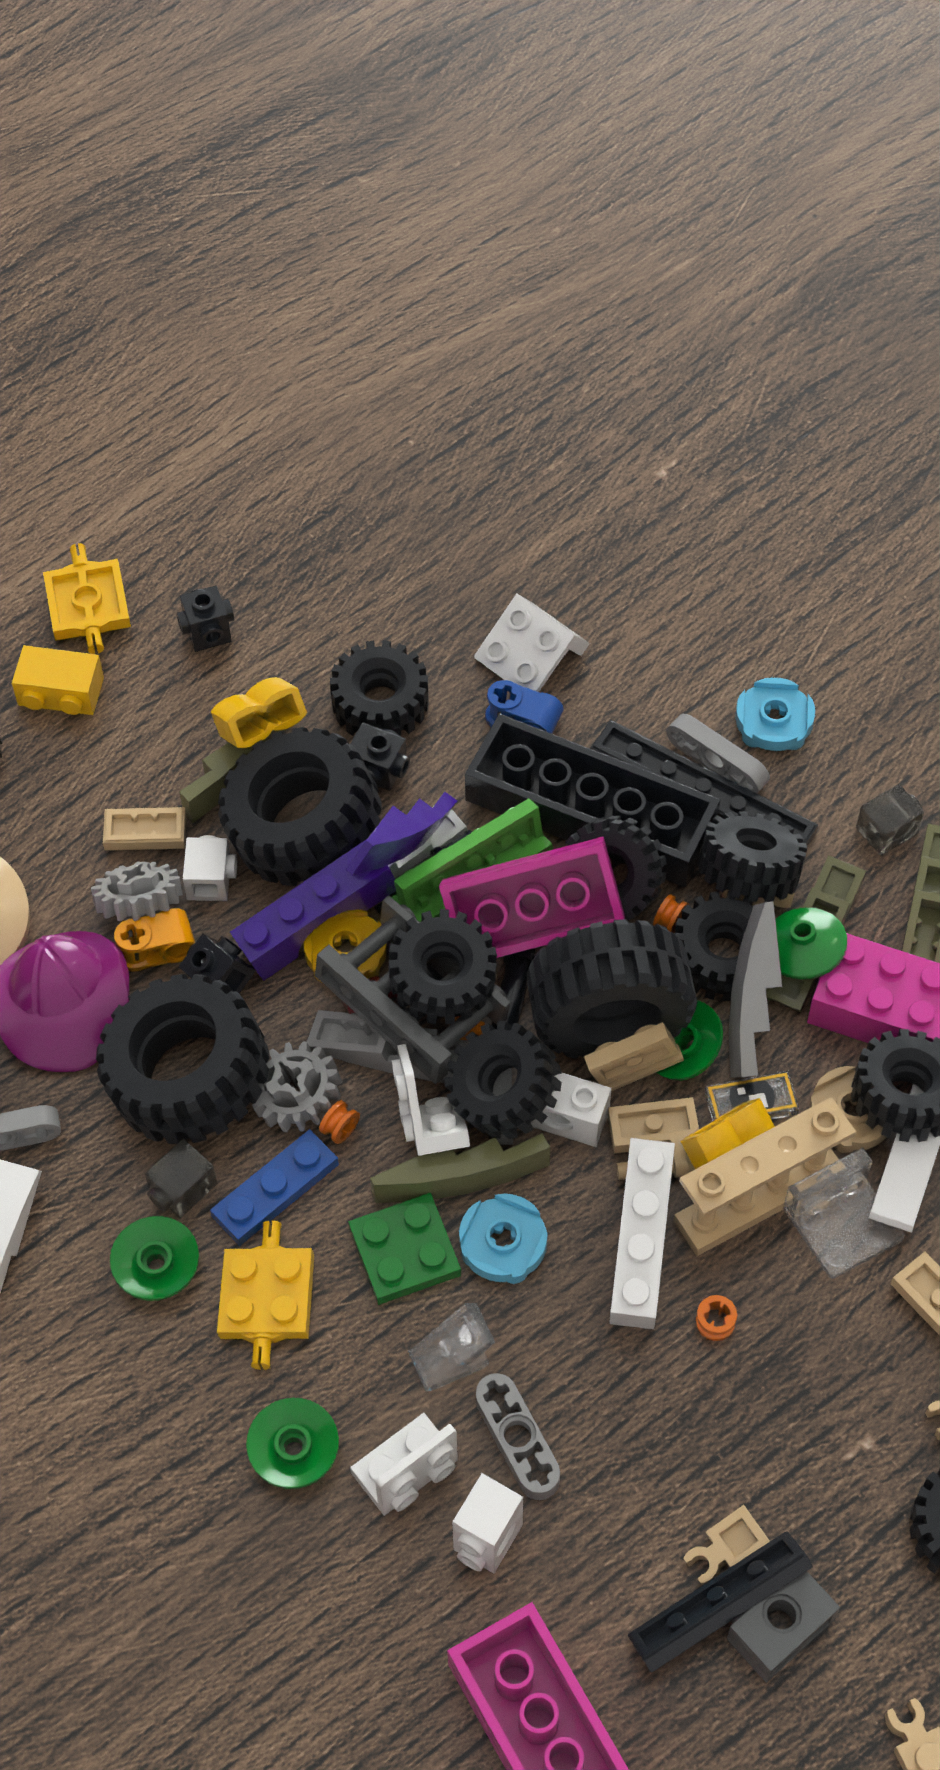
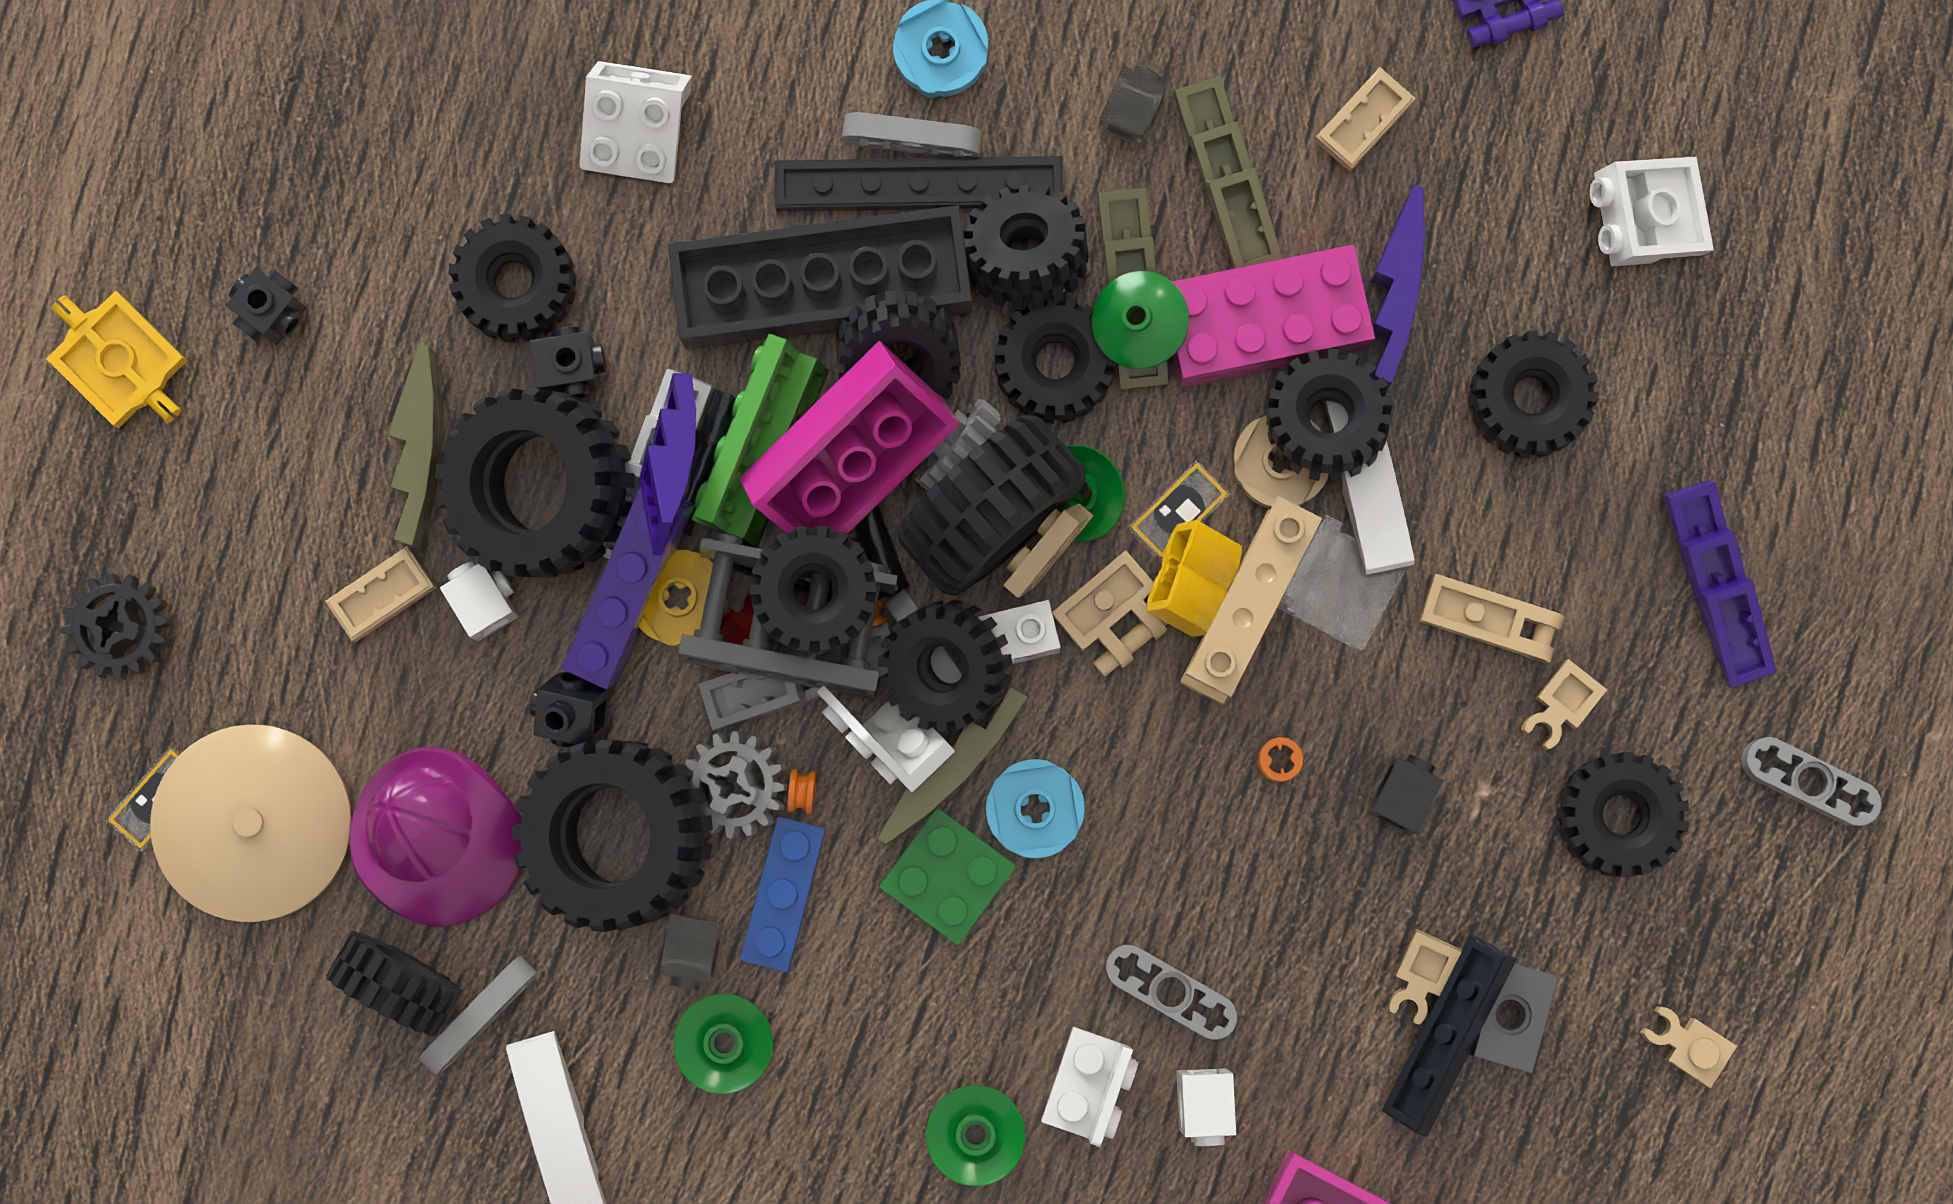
camera: 30 degrees left, 25 degrees up
yellow brick [12,645,104,715] -> none
light grey gear [91,861,183,921] -> none
light orange piece [114,908,195,972] -> none
yellow brick [211,677,307,748] -> none
yellow plate [217,1220,314,1370] -> none
clear slope [408,1303,495,1391] -> none
blue piece [485,680,564,734] -> none
white brick [610,1138,675,1330] -> none
orange bush [653,894,689,933] -> none
light grey slope [728,902,782,1078] -> none
none -> black brick [1367,754,1443,835]

